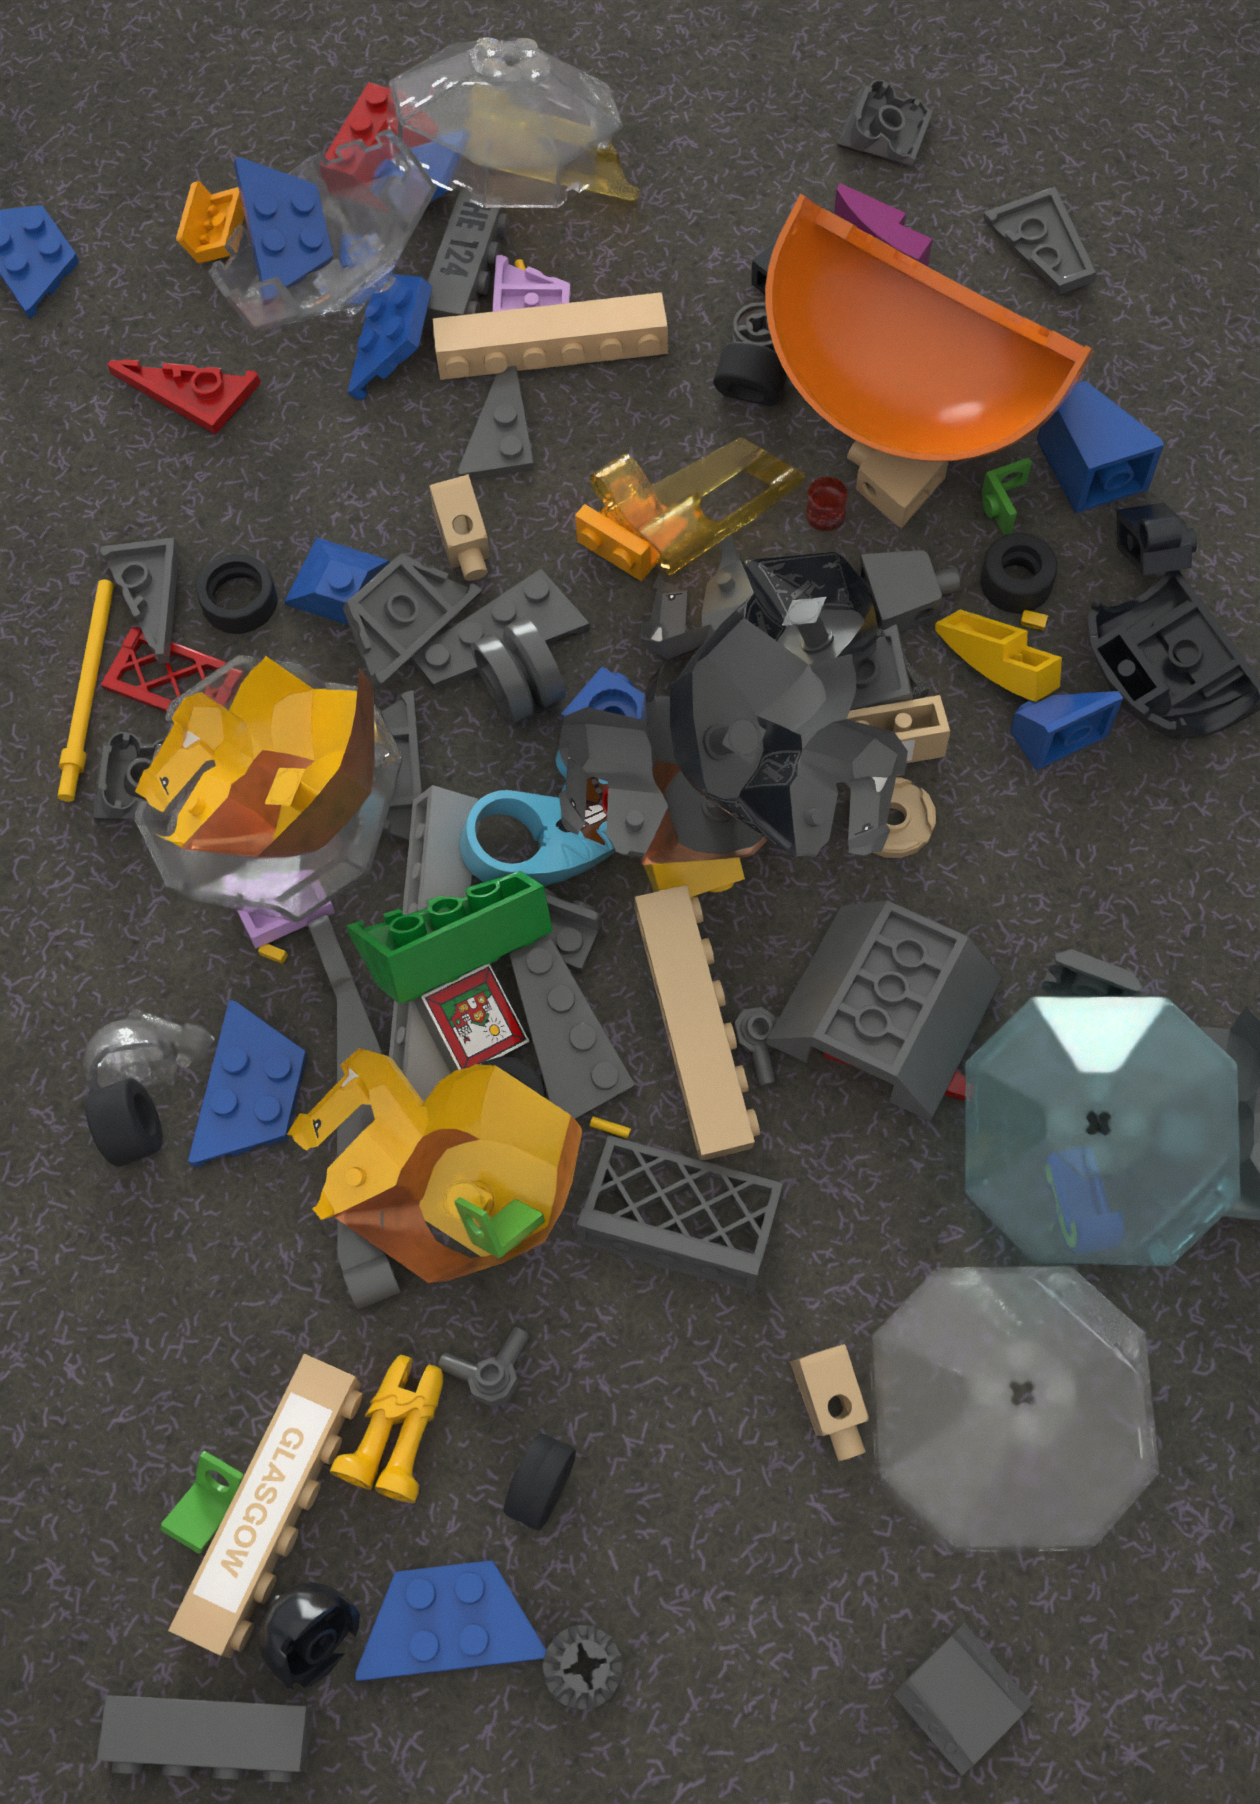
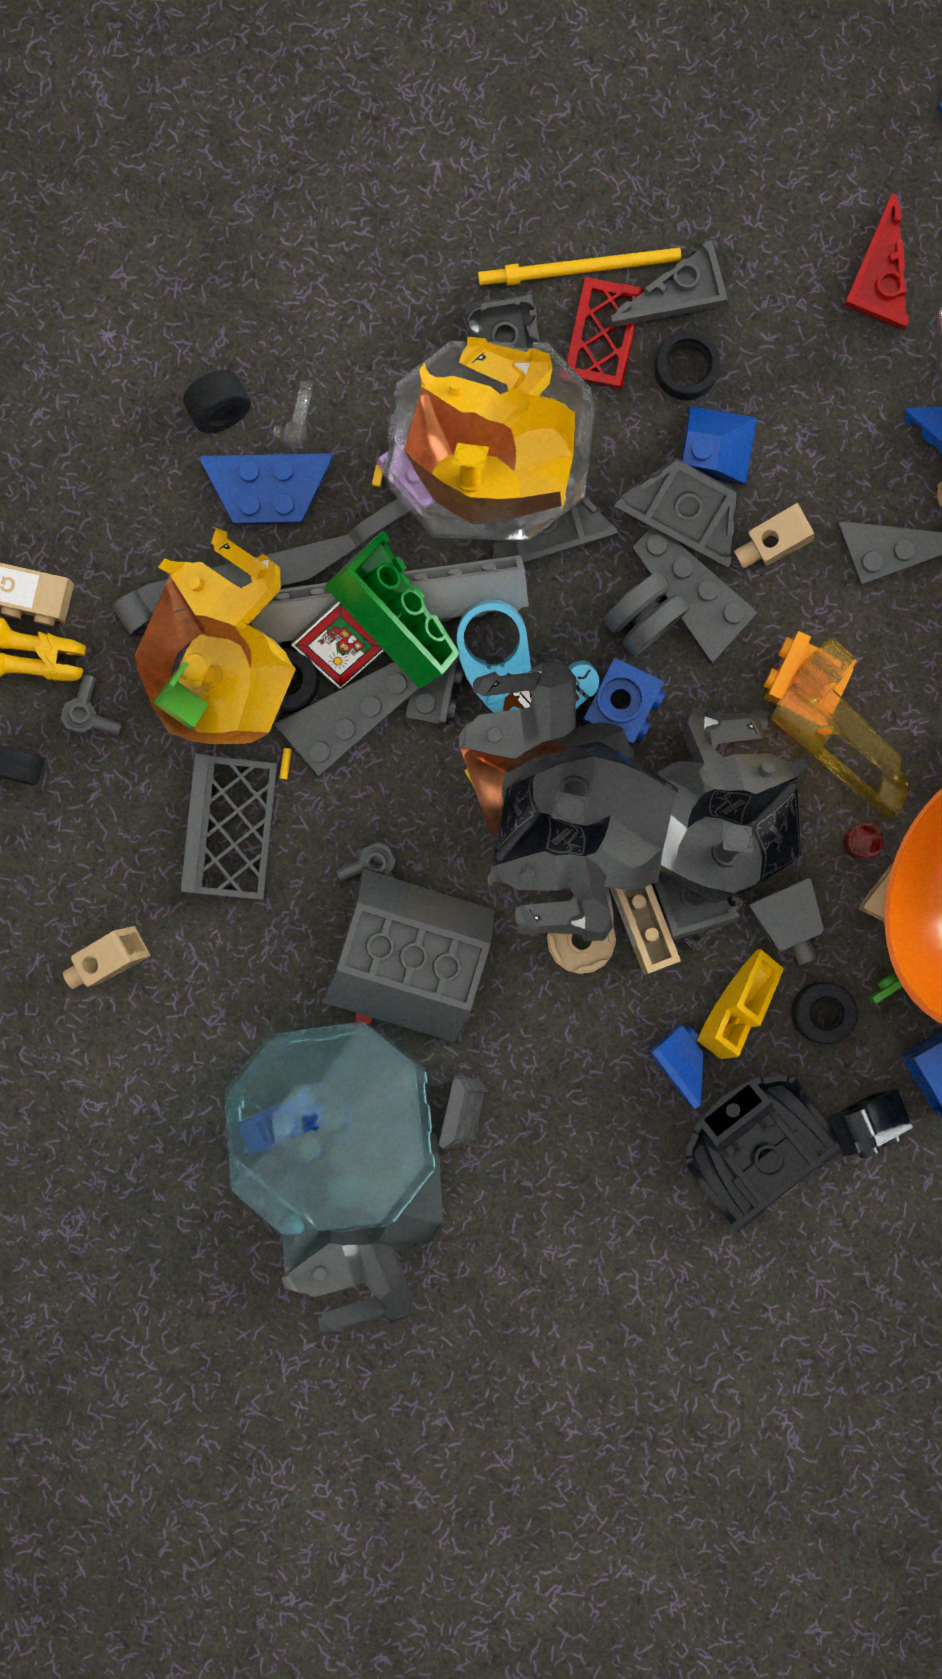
camera: 80 degrees right, 20 degrees up
clear cylinder [83,1019,178,1098] -> none
tan brick [635,885,760,1161] -> none
clear windscreen [868,1266,1160,1553] -> none
yellow piece [1020,609,1048,631] -> none

